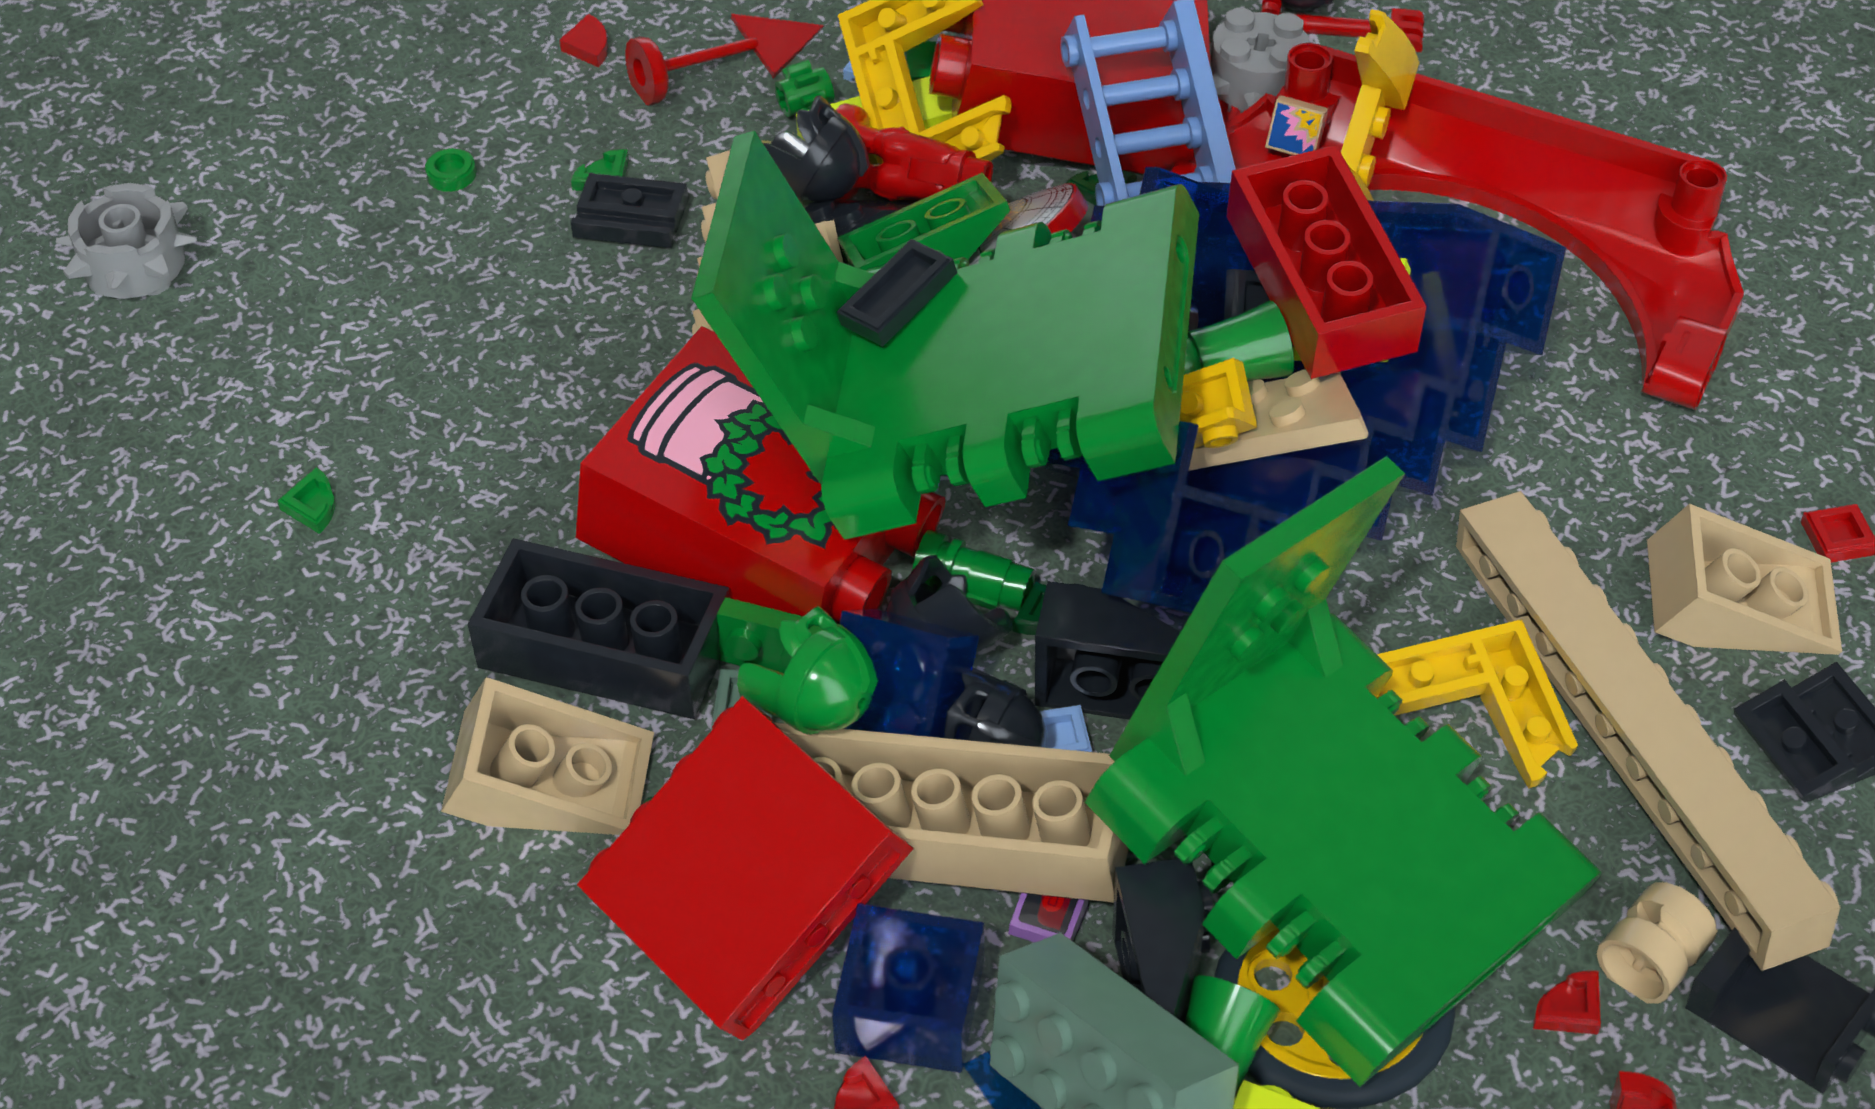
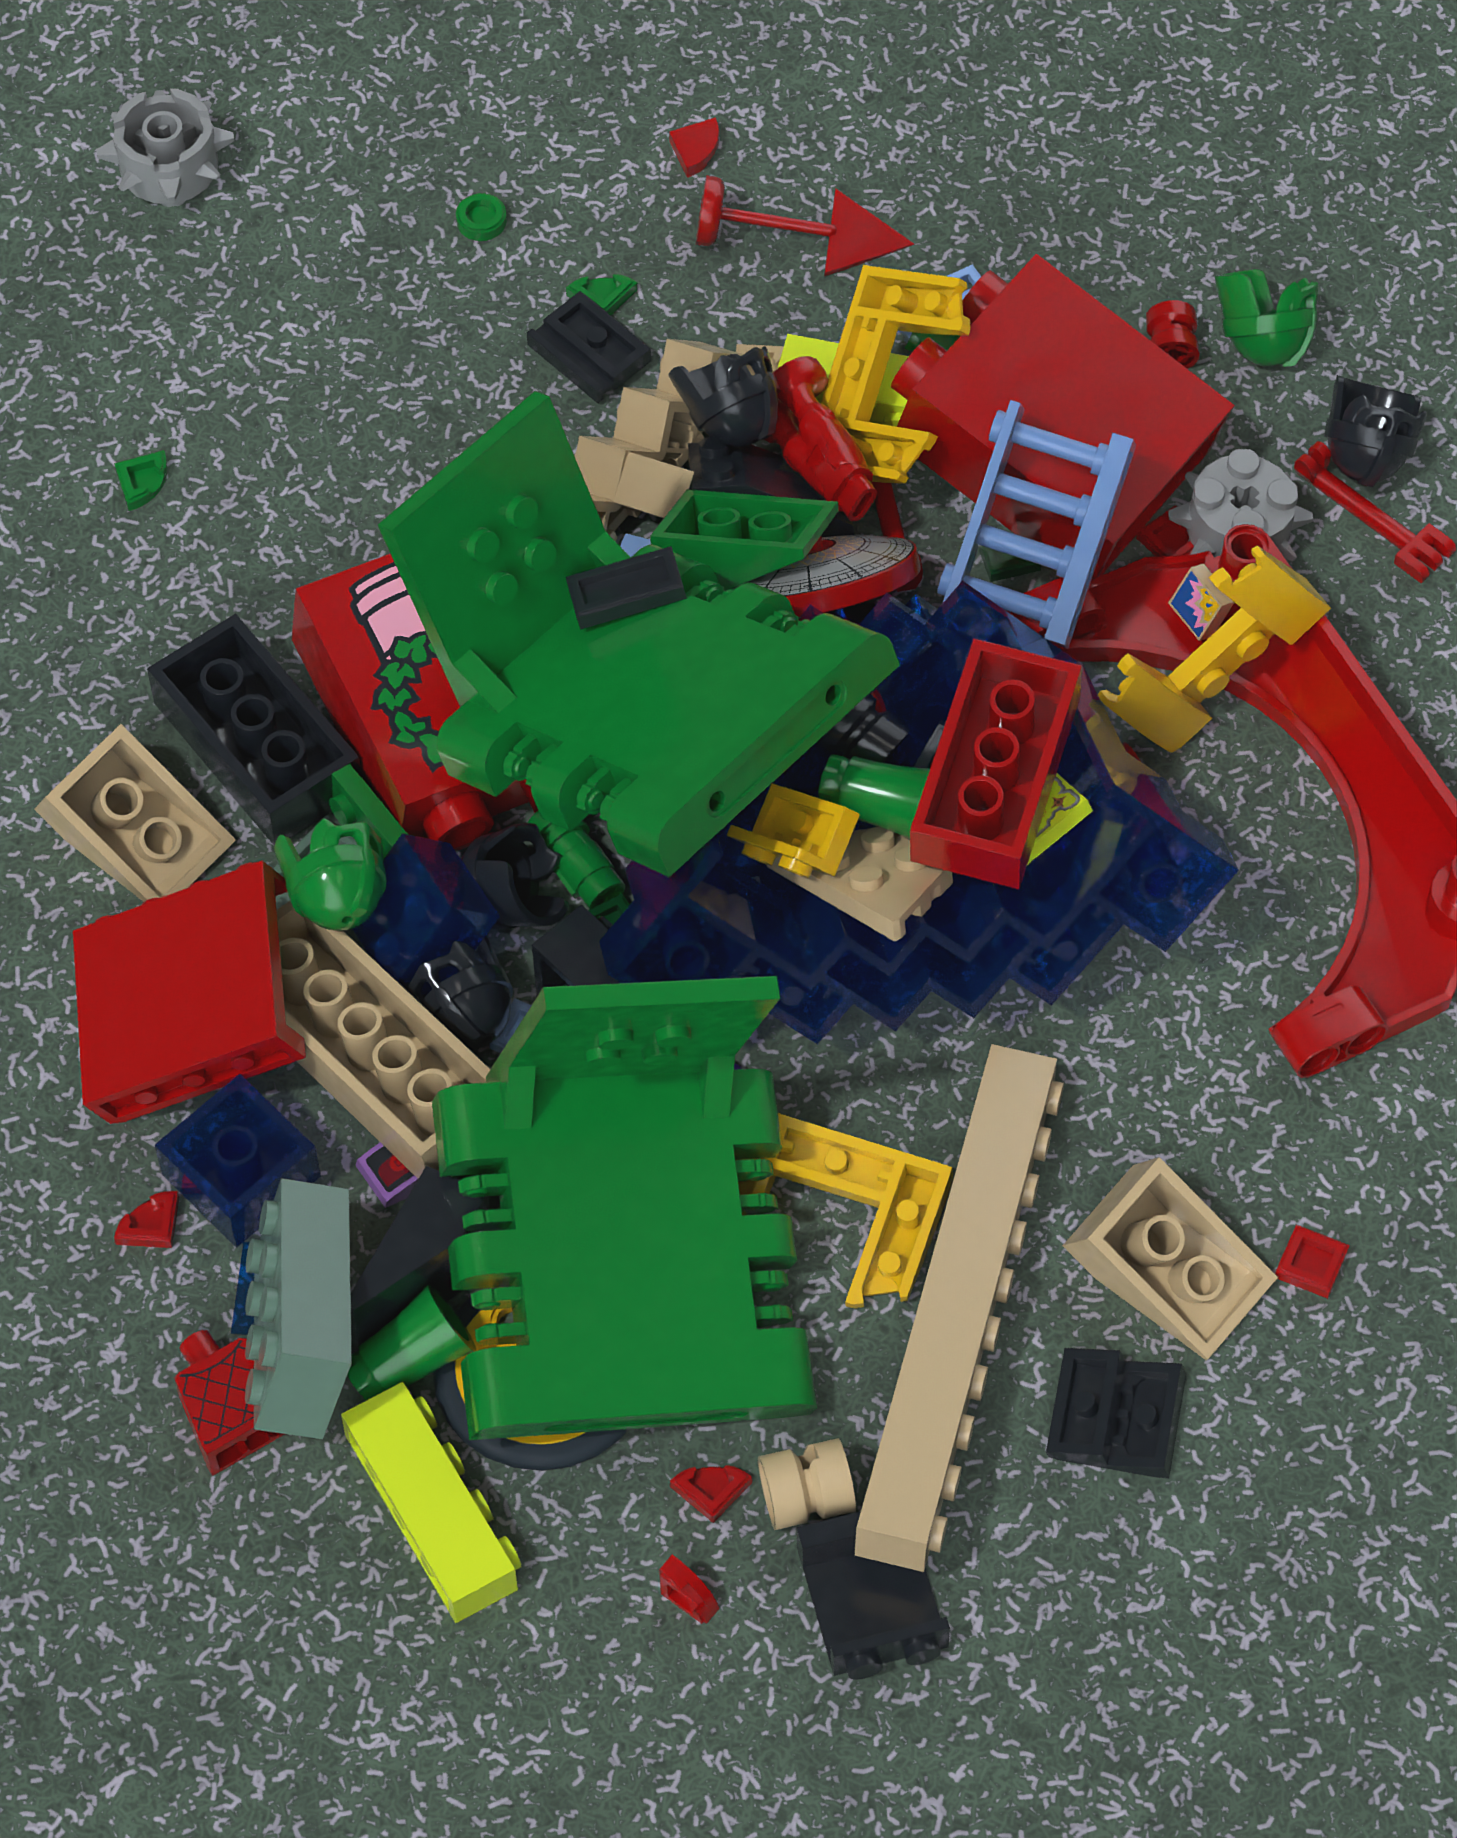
camera: 35 degrees right, 10 degrees up
green gear [775,60,834,117] -> none

